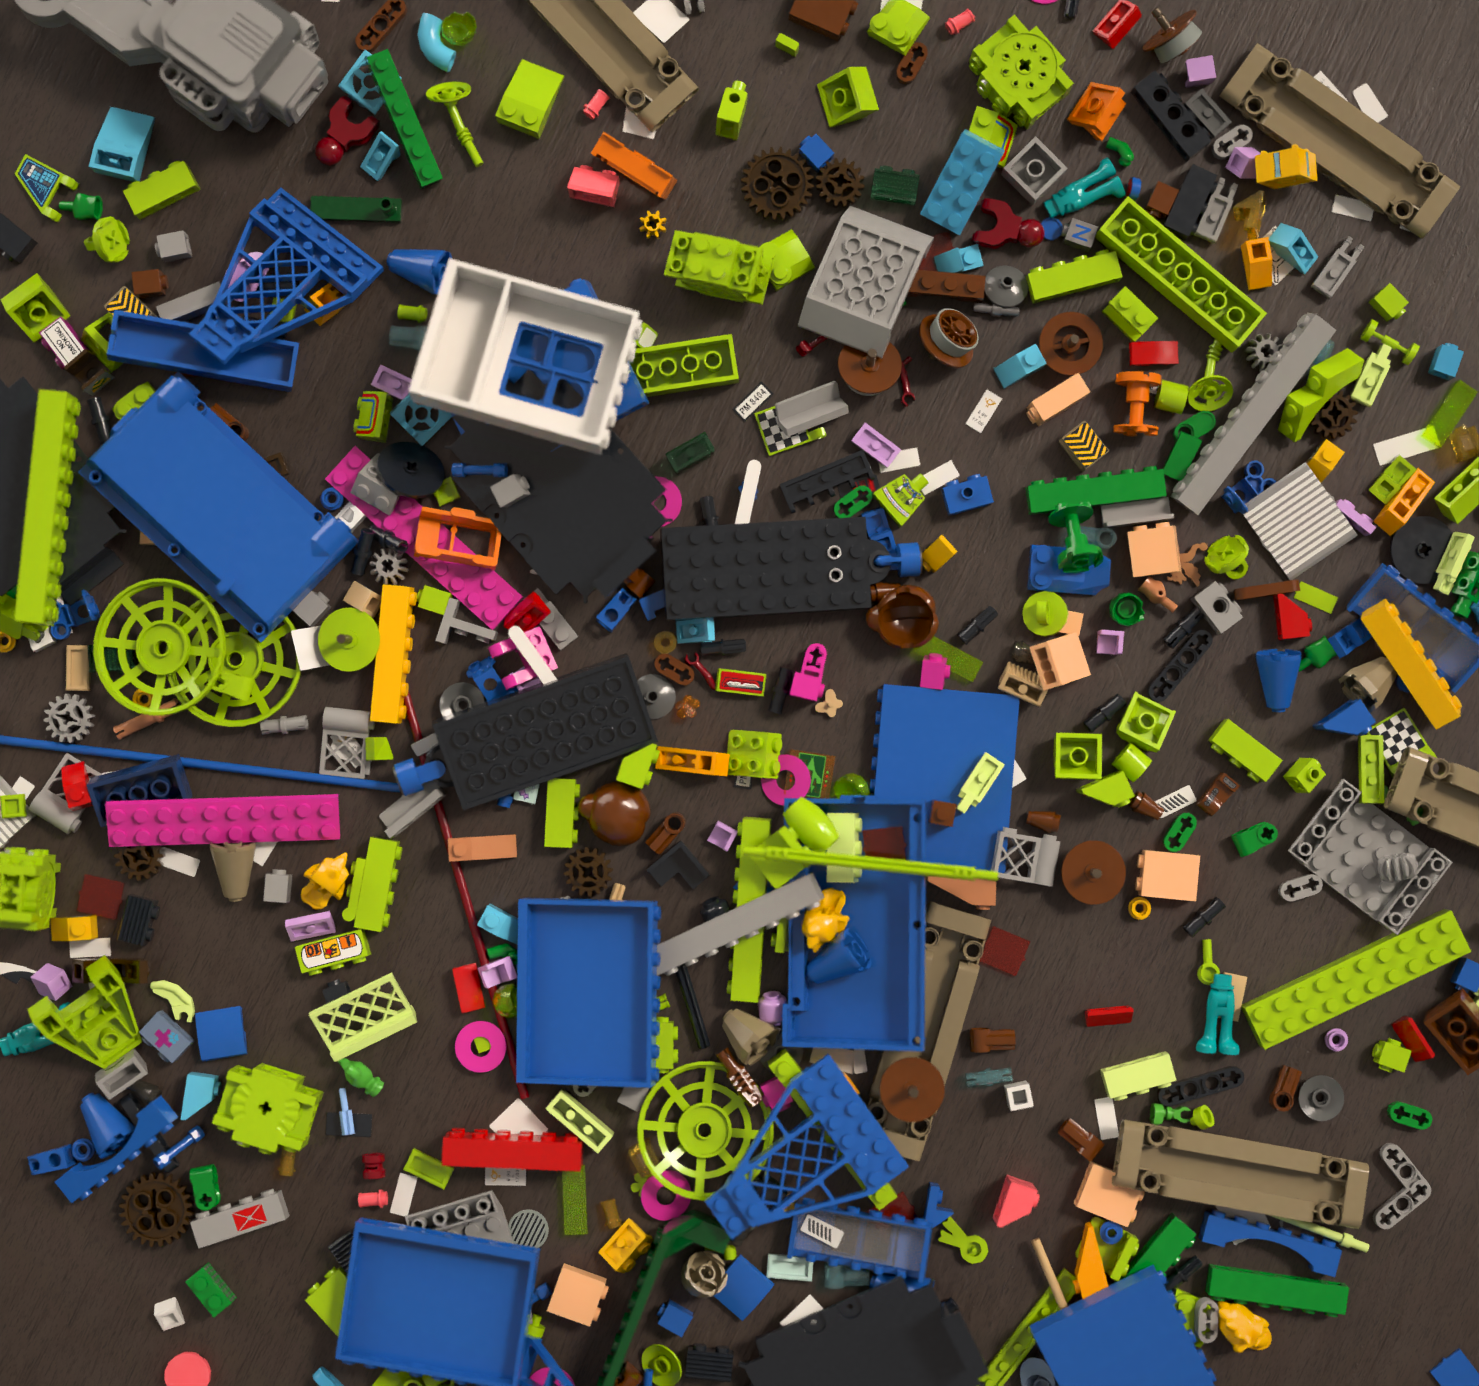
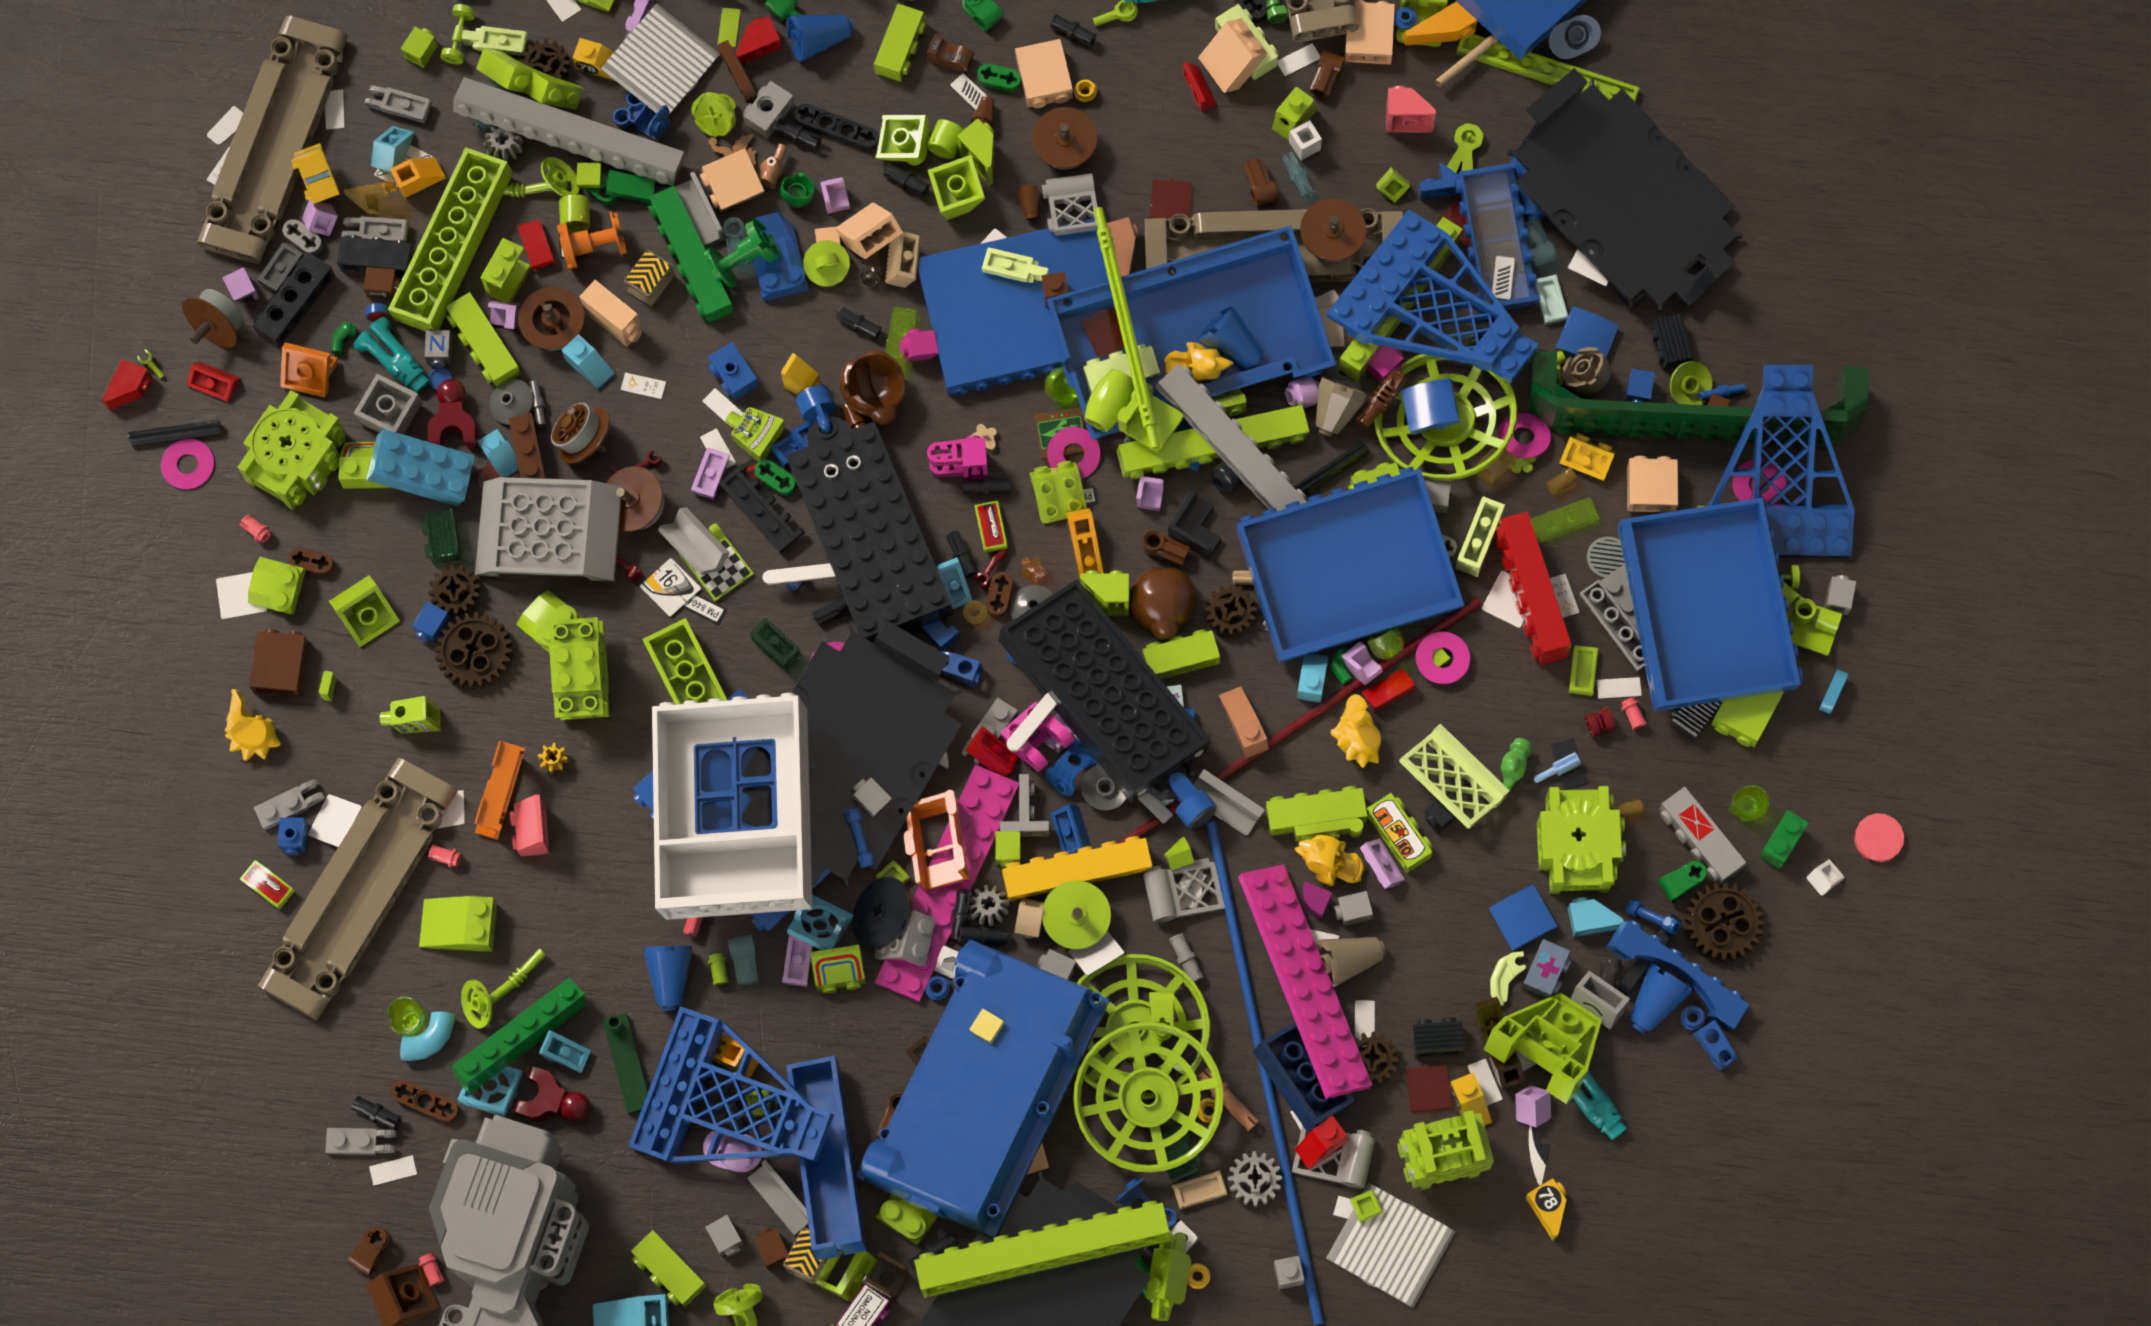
camera: 105 degrees left, 15 degrees down
none -> lavender panel [488,301,521,329]
none -> lime tile [577,163,602,188]
none -> sticker [640,558,701,616]
none -> light yellow tile [969,1009,1005,1044]
none -> blue slope [1050,804,1091,854]
none -> light nougat brick [1198,18,1268,93]
none -> lime torso [1272,87,1317,141]
none -> magenta brick [1302,881,1332,920]
none -> yellow head [1330,694,1381,768]
none -> lime slope [1376,167,1410,203]
none -> blue slope [1402,378,1460,435]
none -> clear neon green hair [1728,785,1769,822]

